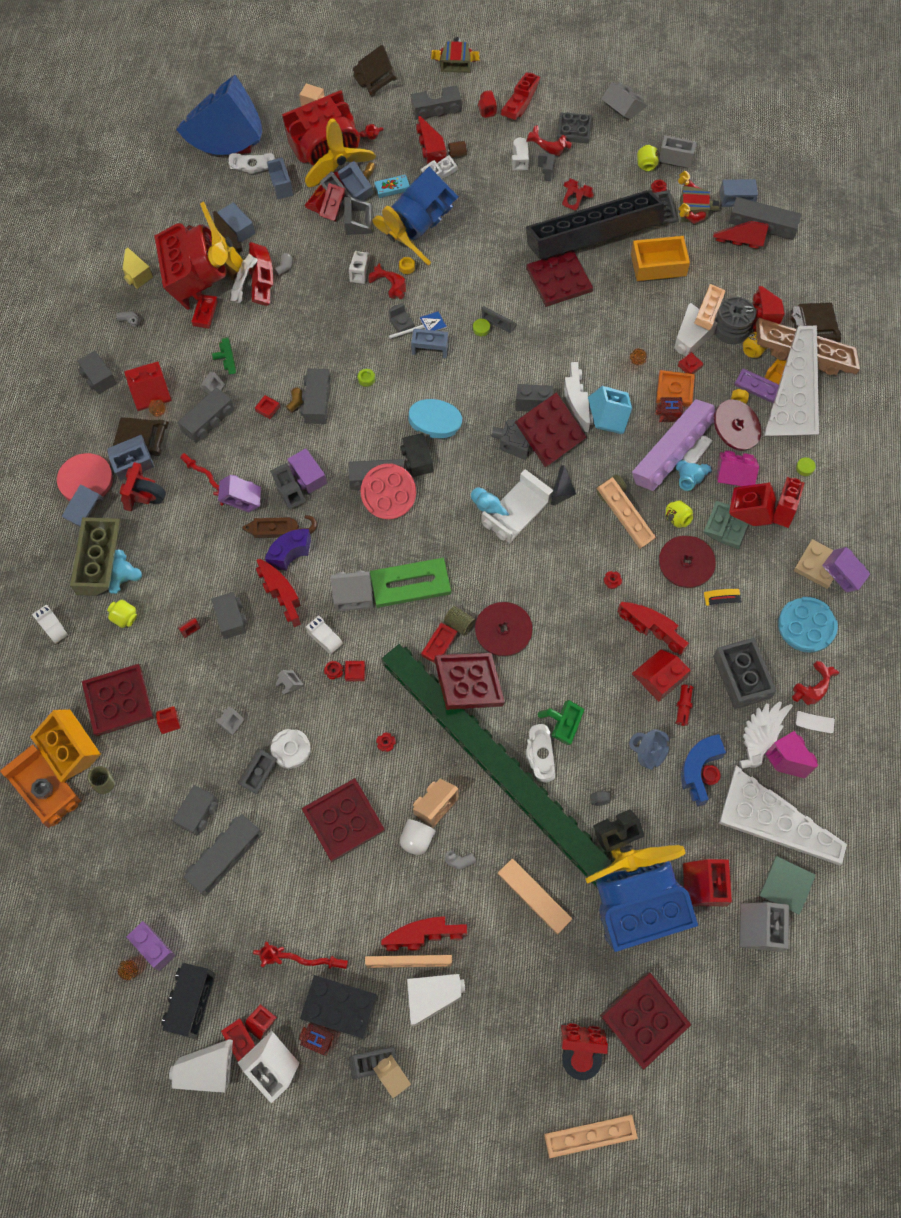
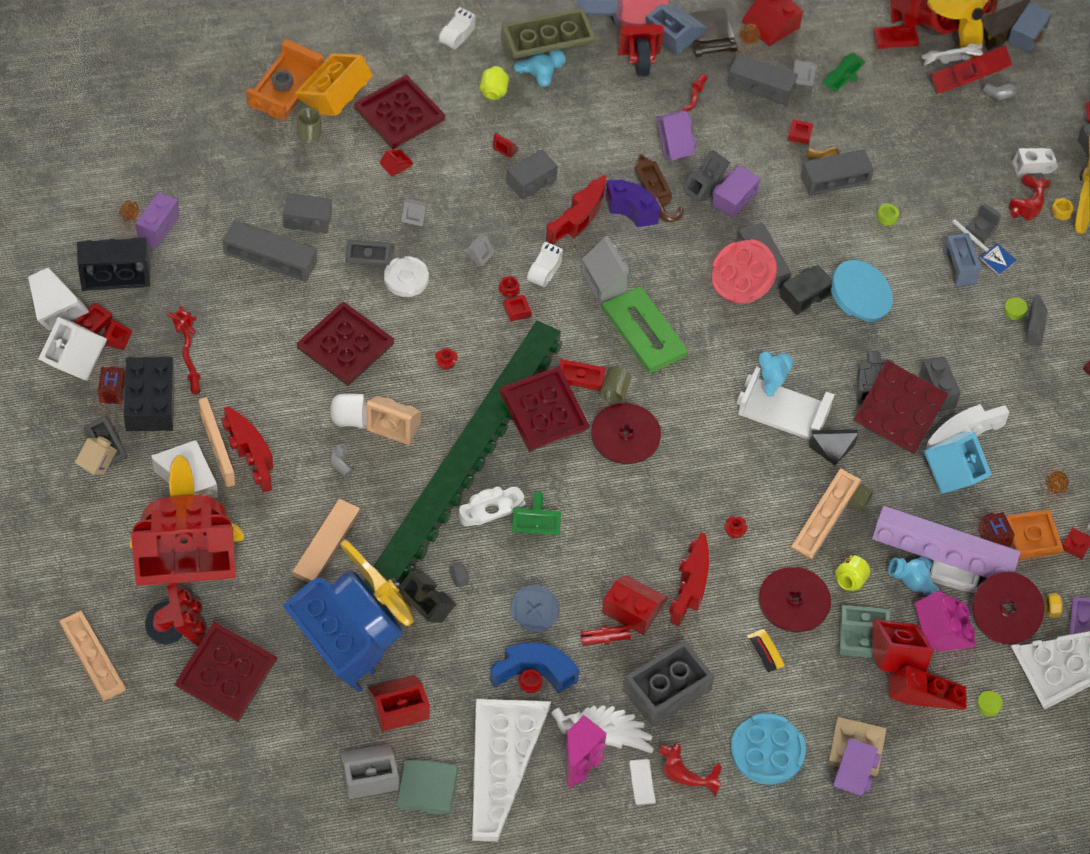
camera: 65 degrees right, 10 degrees down
none -> red brick [130,455,244,586]

